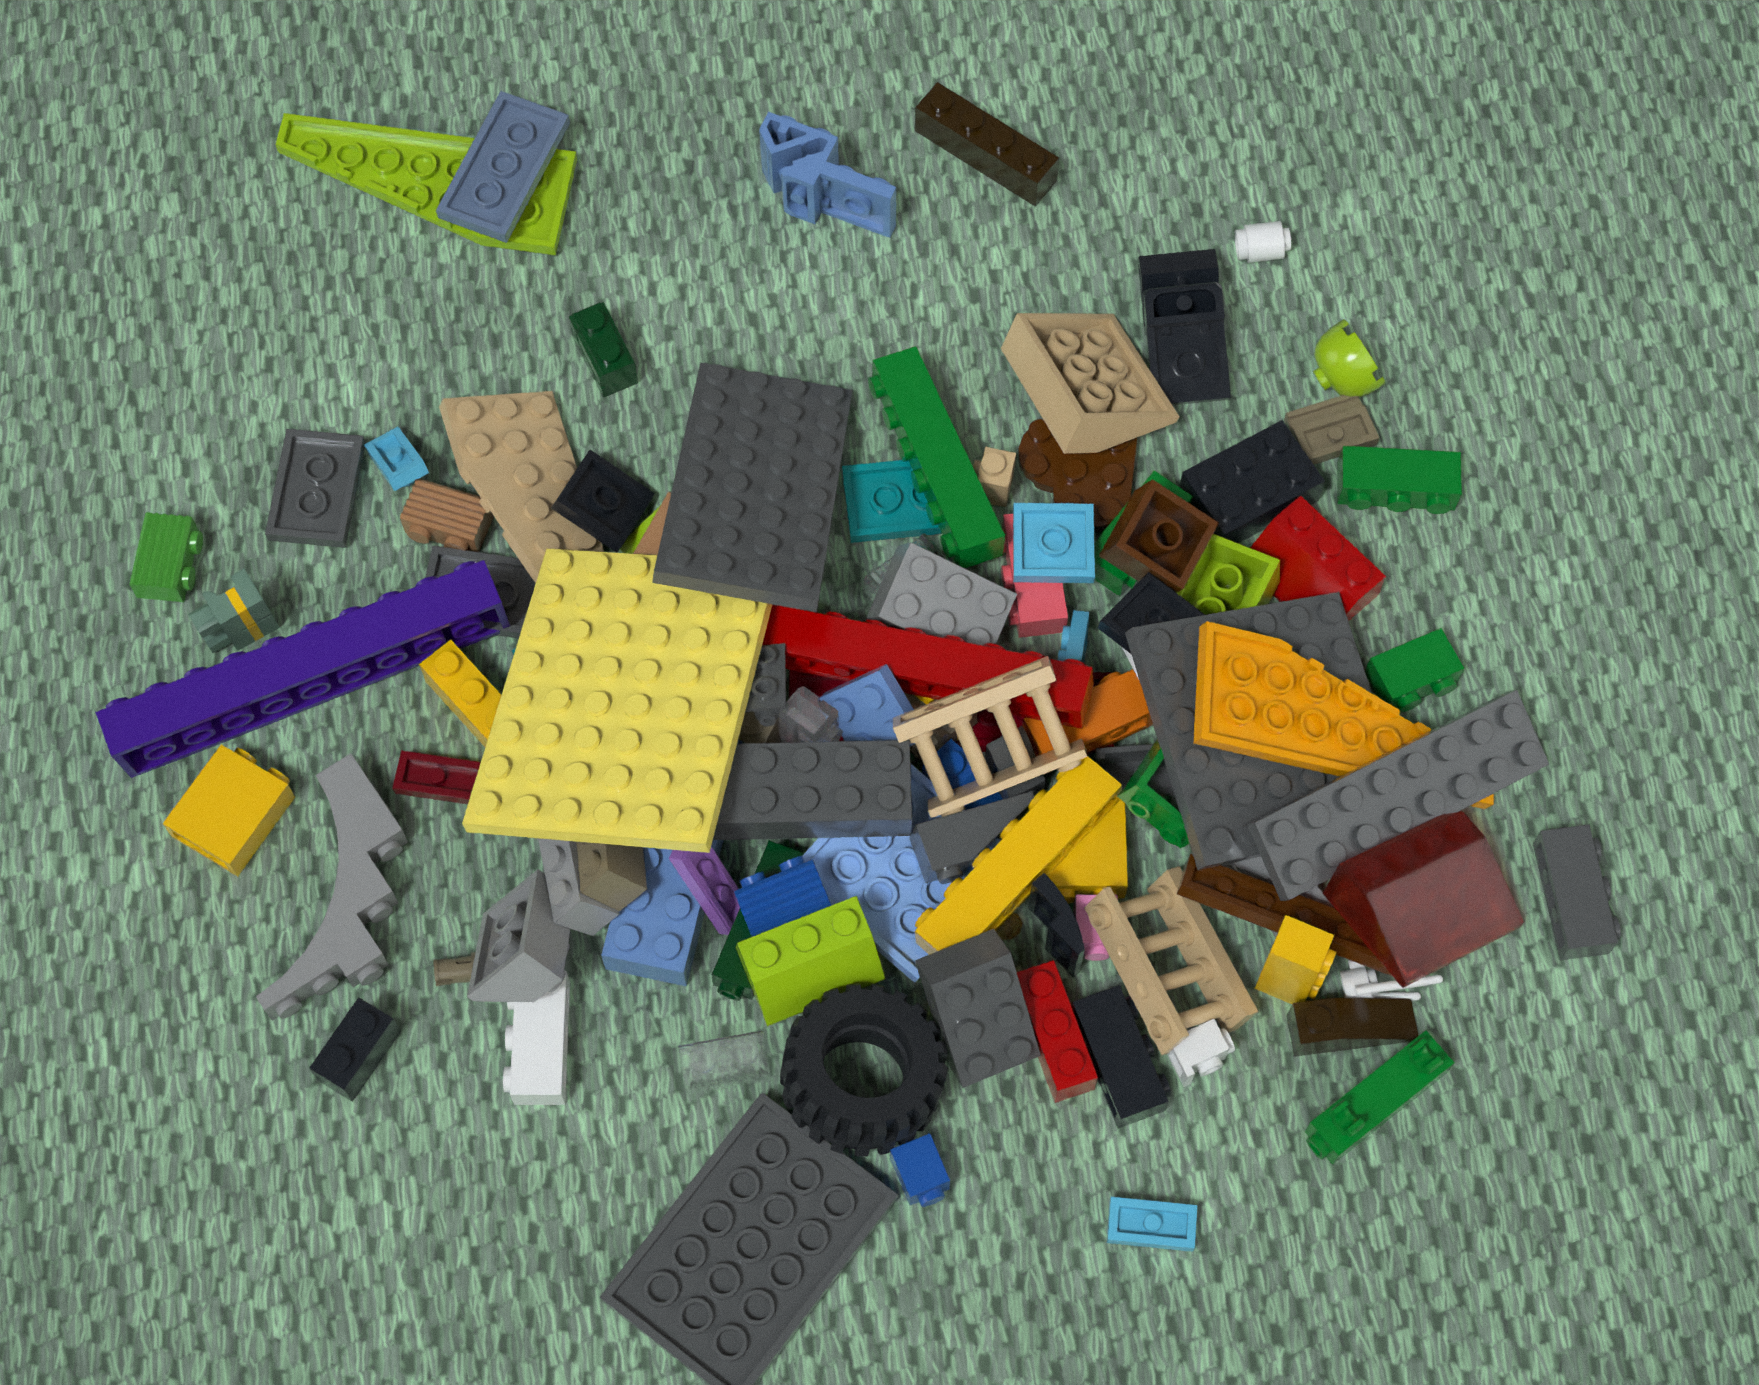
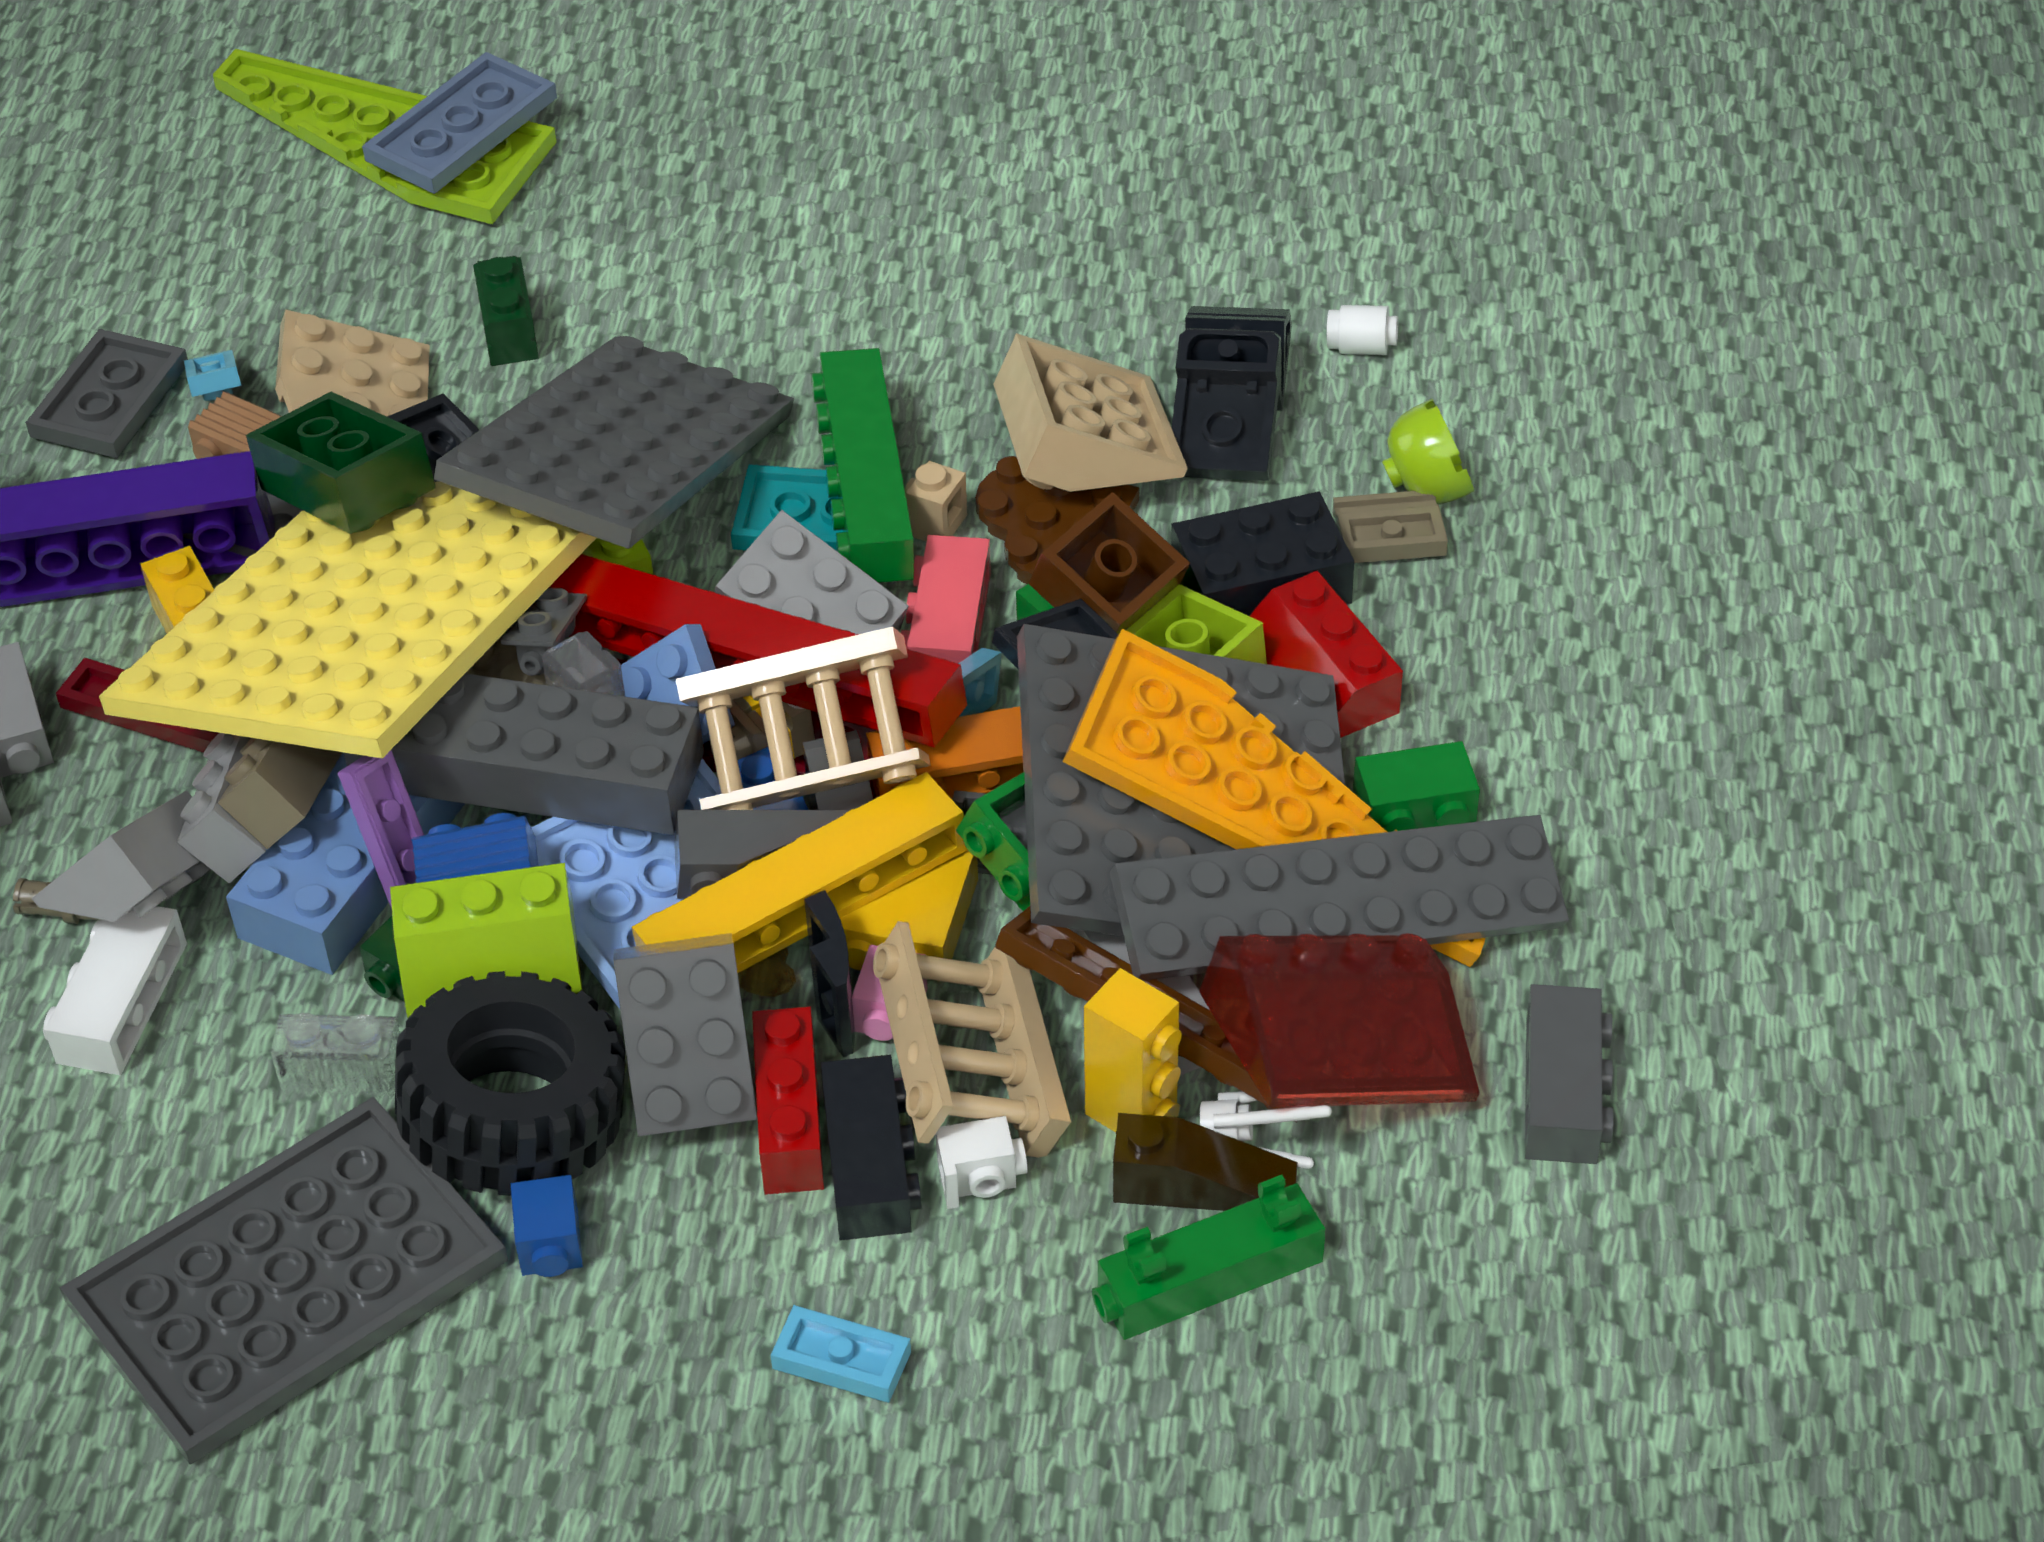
camera: 15 degrees right, 20 degrees down
medium blue piece [759,112,896,238] -> none
dark brown brick [915,82,1059,207] -> none
medium azure plate [1013,503,1095,583] -> none
green brick [1337,446,1462,514] -> none
none -> dark green brick [246,391,436,534]

